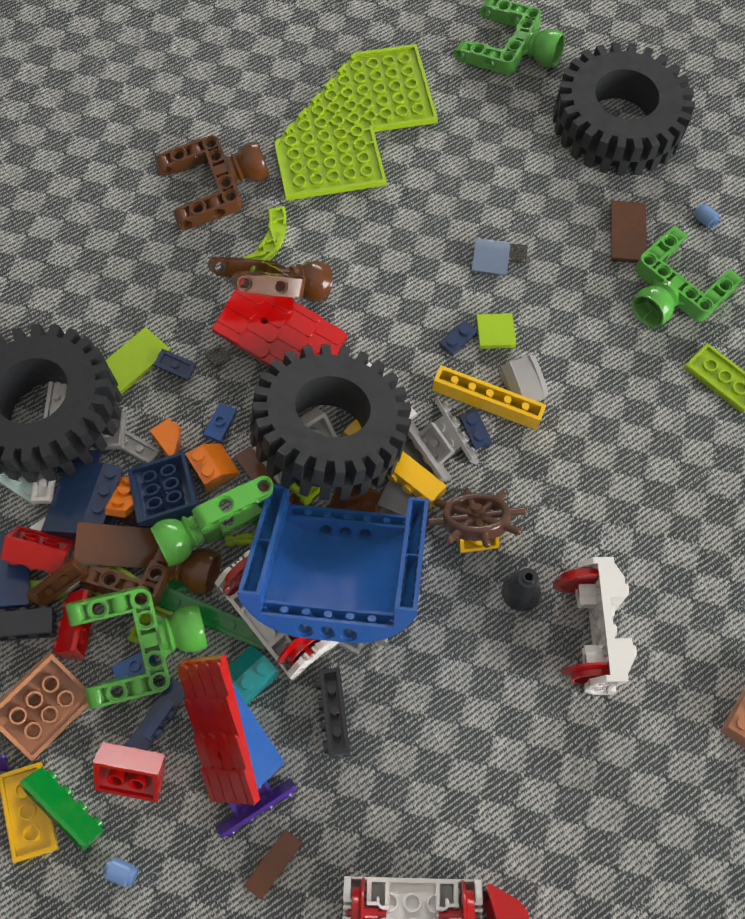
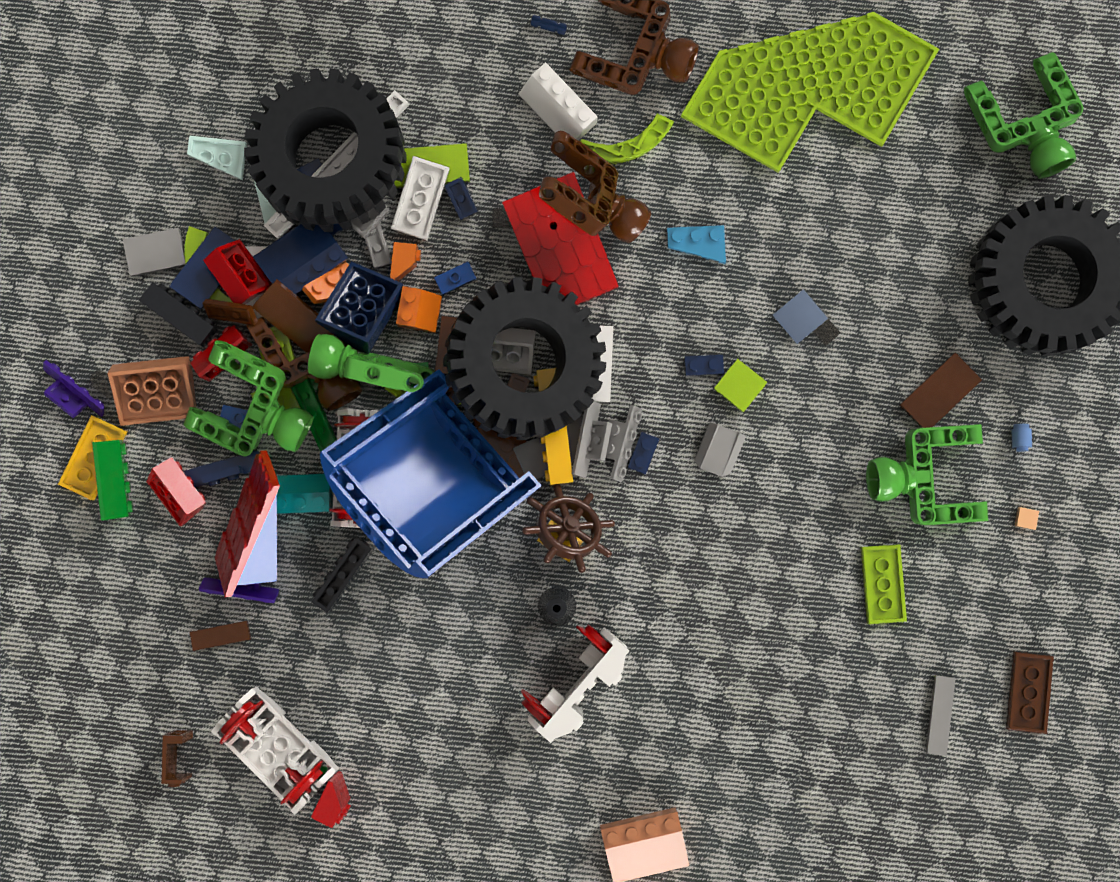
camera: 50 degrees right, 20 degrees up
medium blue brick [103,857,139,887] -> none
yellow brick [432,365,546,430] -> none
none -> white tile [391,156,450,241]
none -> white slope [518,62,598,140]
none -> dark blue axle [531,15,567,35]
none -> dark azure wing [667,225,726,264]

